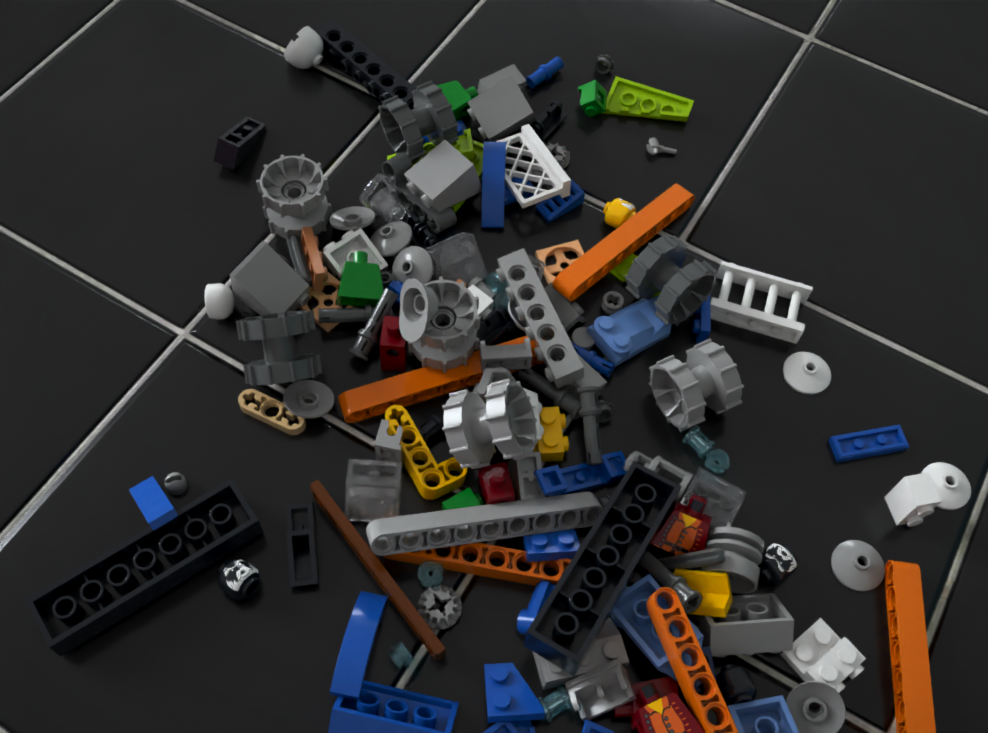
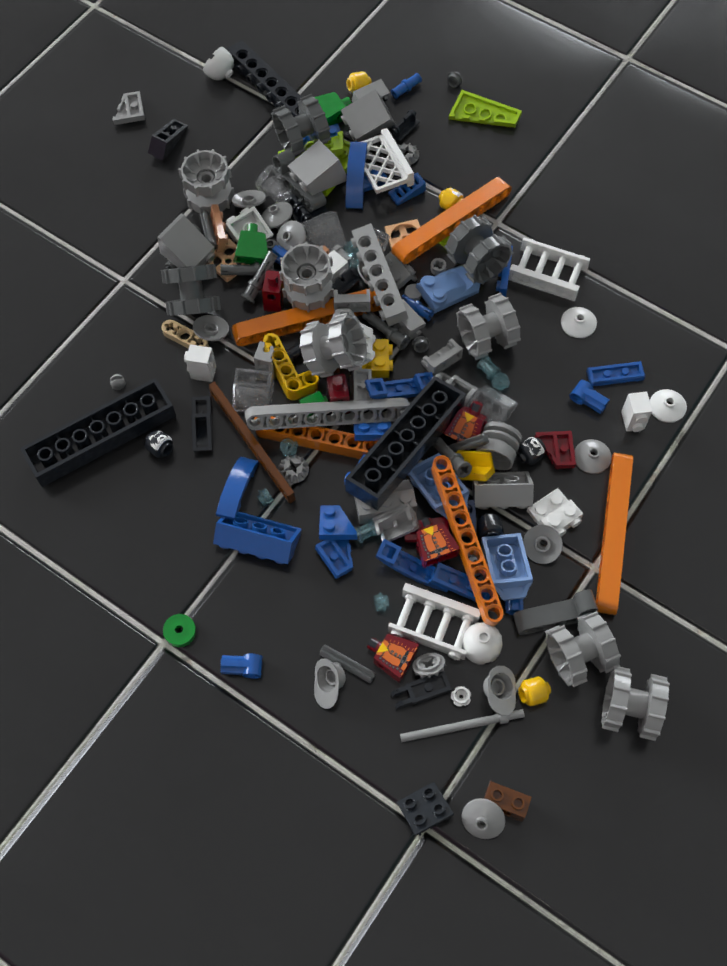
camera: 10 degrees right, 5 degrees up
blue tile [129,476,178,530] -> none
white hair [205,283,235,320] -> none
light grey piece [399,278,438,343] -> none
dark grey pin [577,386,603,466] -> none
green brick [578,80,607,117] -> none
light grey hand [646,137,677,155] -> none
none -> light grey wing [113,91,145,125]
none -> white brick [184,344,216,382]
none -> yellow head [346,71,372,94]
none -> light grey hinge [421,339,463,376]
none -> dark red wing [535,431,576,469]
none -> blue piece [569,380,610,414]

